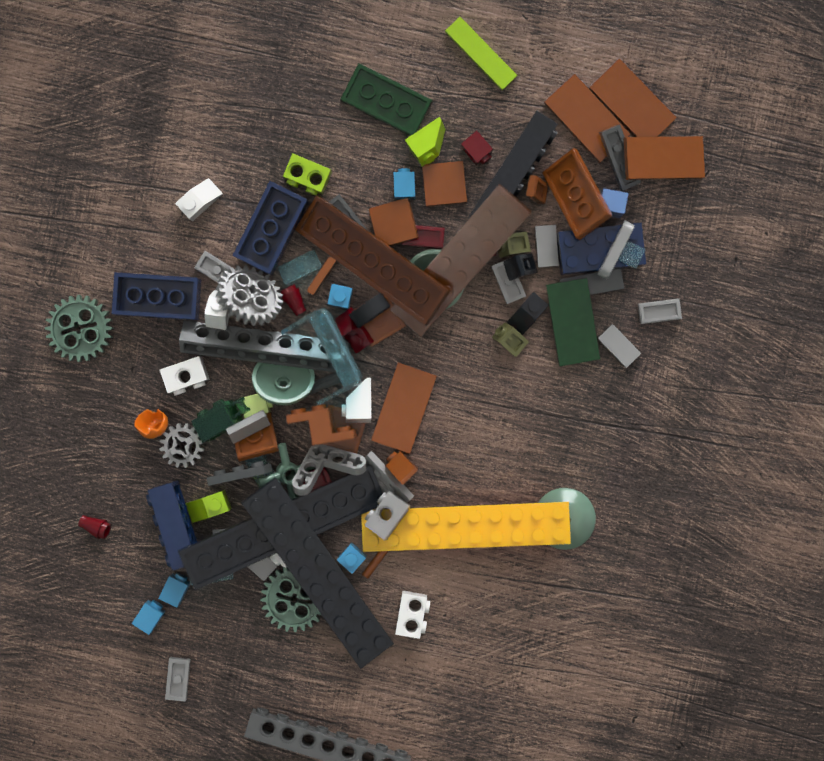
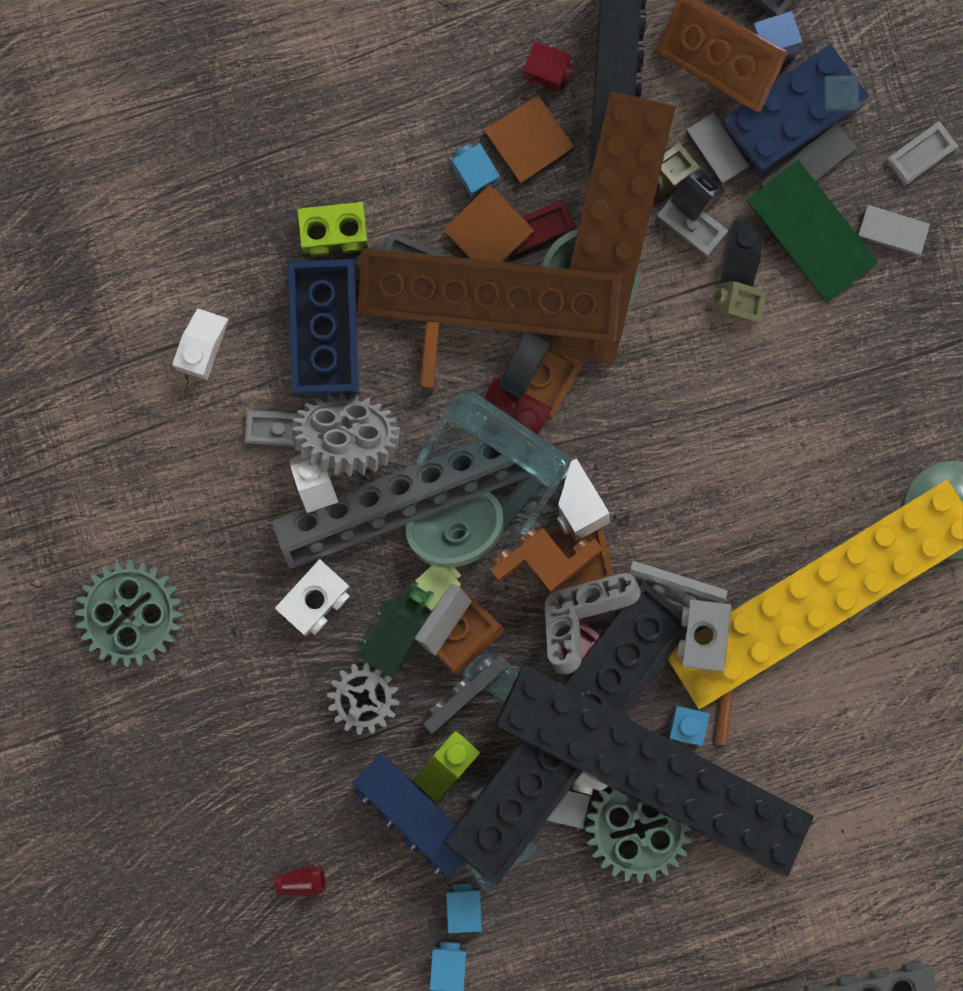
camera: 30 degrees left, 5 degrees down
dark blue brick [112,272,201,321] -> none
orange hair [134,409,168,439] -> none
sand green bar [258,443,316,500] -> none
clear light blue slope [277,250,322,286] -> none
dark red cone [280,284,306,316] -> none
dark azure brick [328,284,353,309] -> none
dark green tile [340,63,432,136] -> none
dark orange tile [371,362,437,454] -> none
dark orange slope [386,451,418,485] -> none
white brick [395,591,430,639] -> none
lime slope [405,117,445,167] -> none
dark orange tile [526,175,549,204] -> none
light grey beam [597,220,635,280] -> none

